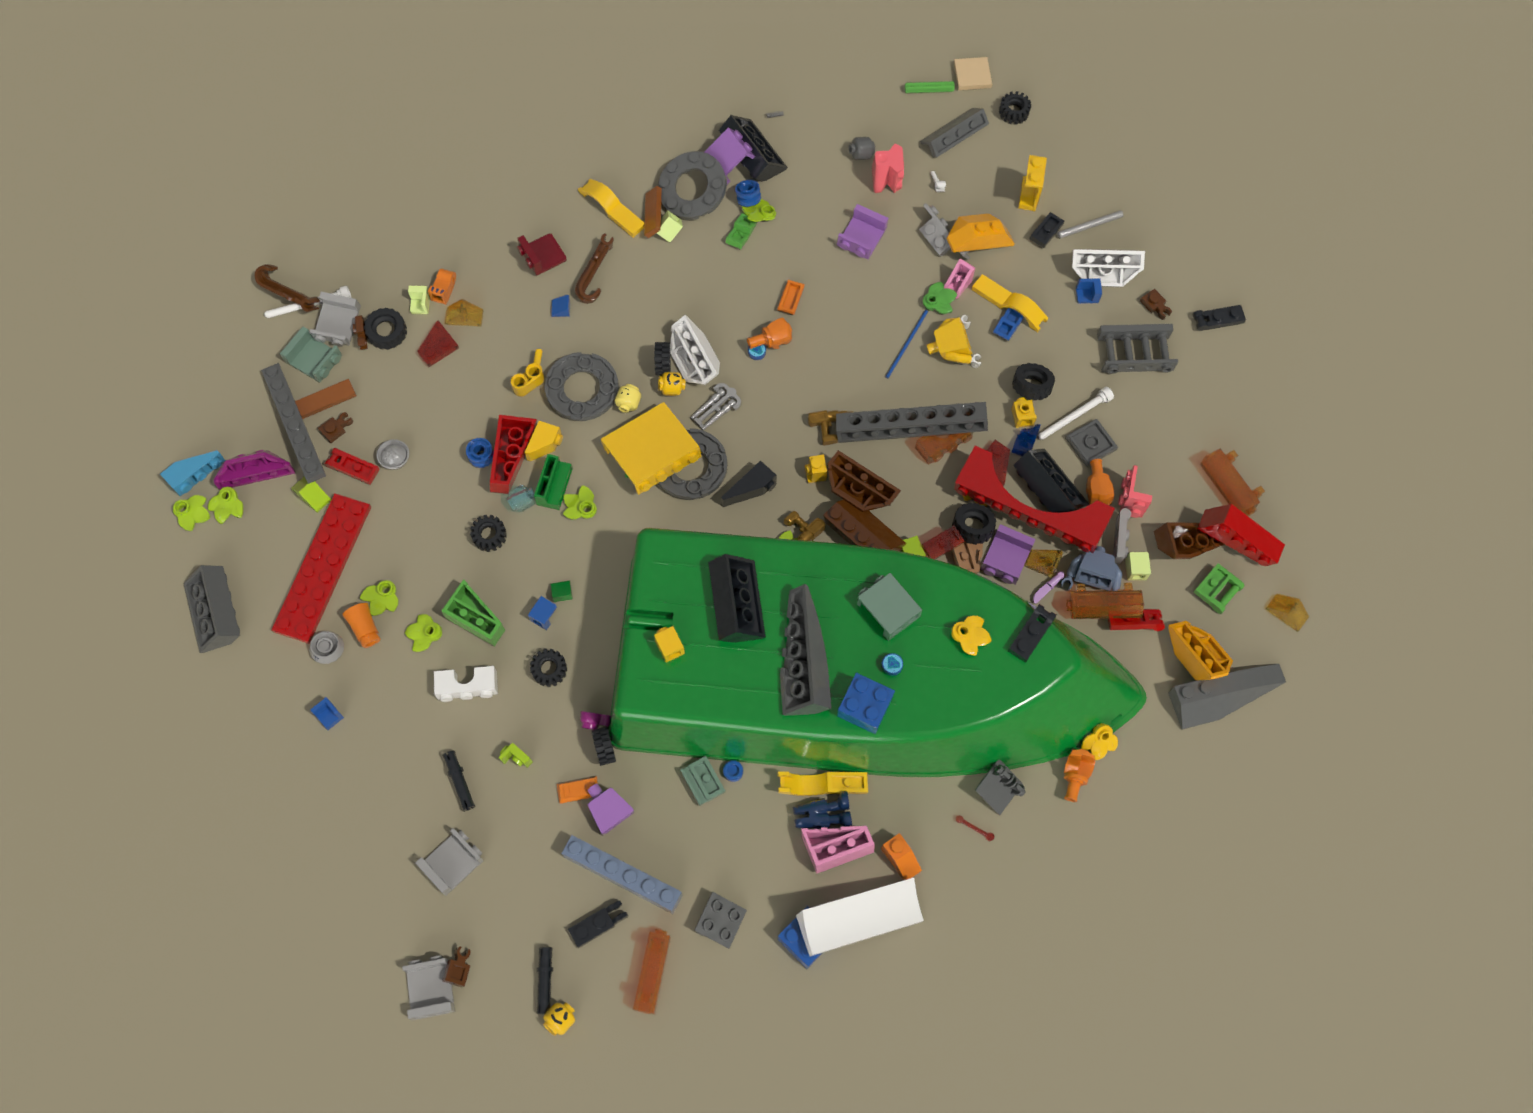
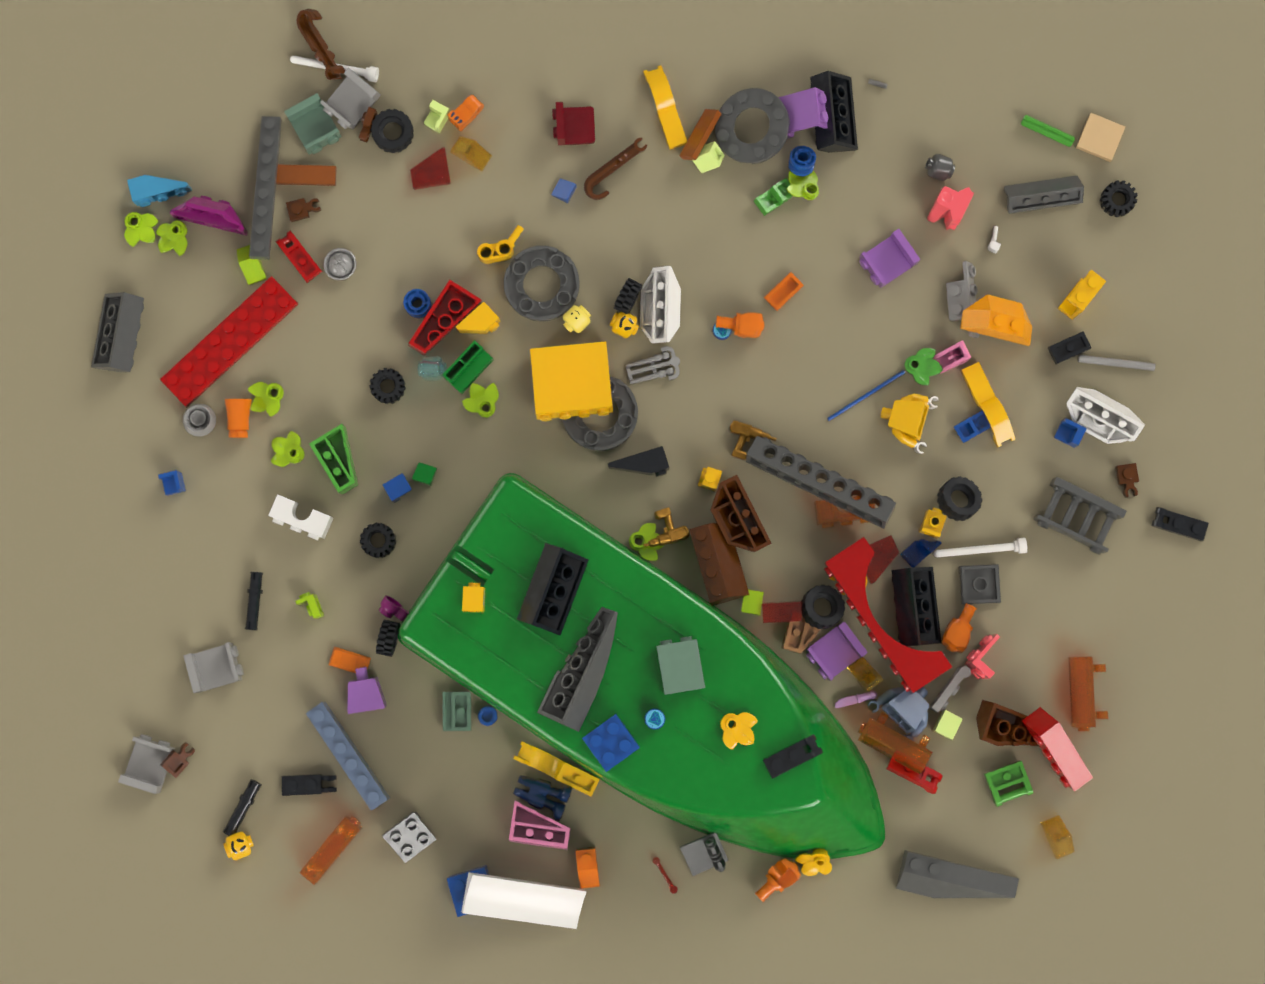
camera: 30 degrees right, 15 degrees up
light orange wedge [1168,621,1233,681] -> none

